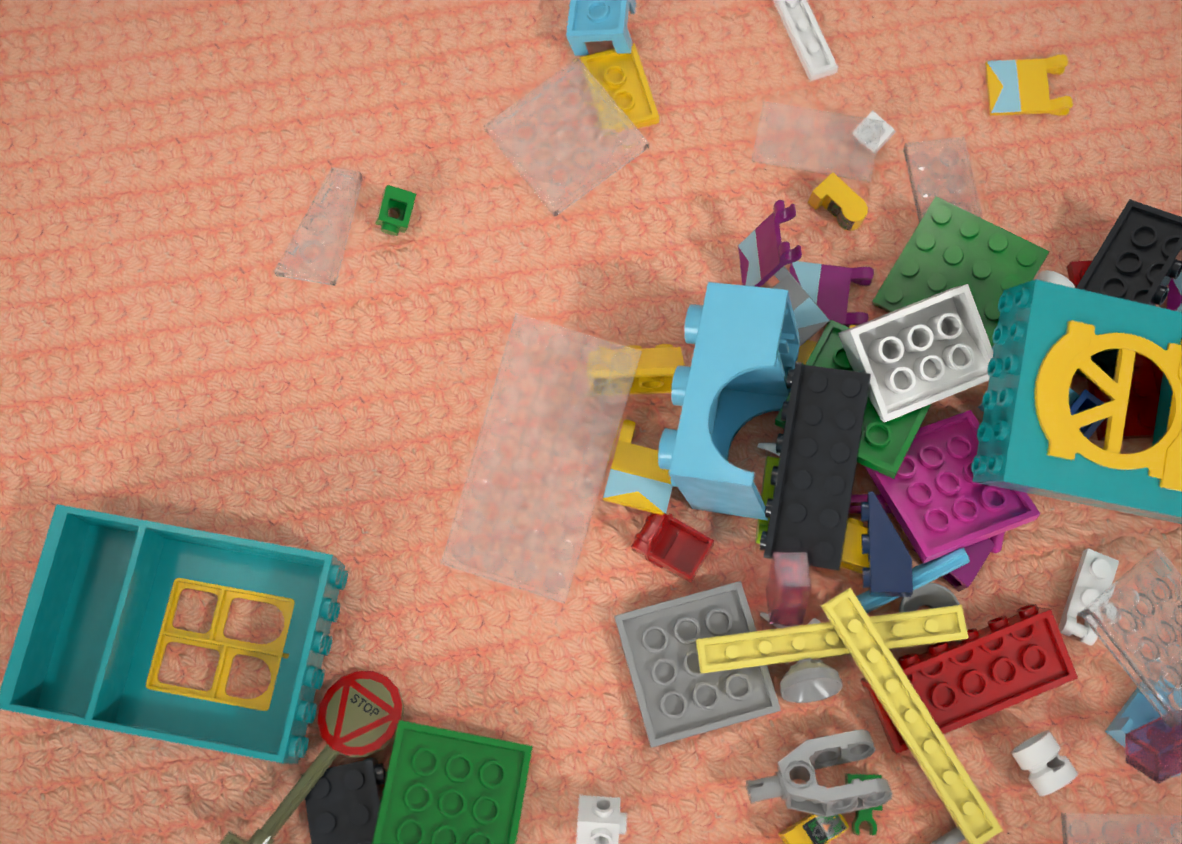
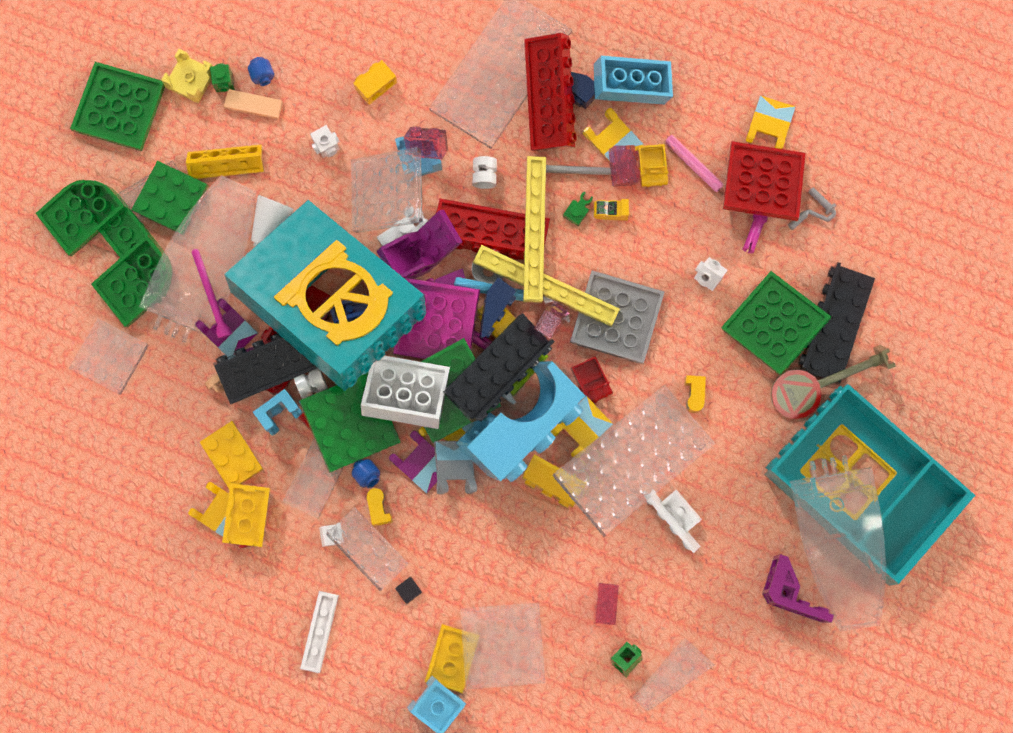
camera: 145 degrees left, 5 degrees up
magenta flag [738,200,802,287] -> none
light grey piece [746,729,893,817] -> none
light grey piece [780,658,843,703] -> none
none -> yellow plate [200,421,264,489]
none -> yellow piece [222,483,270,548]
none -> medium azure panel [253,389,303,436]
none -> blue head [351,459,380,488]
none -> magenta bracket [376,210,462,279]
none -> black tile [395,577,423,604]
none -> clear pink brick [594,583,619,625]
none -> white bracket [642,487,702,553]
none -> yellow leg [684,375,706,413]
none -> magenta bracket [762,554,834,623]
none -> clear windscreen [790,455,886,632]

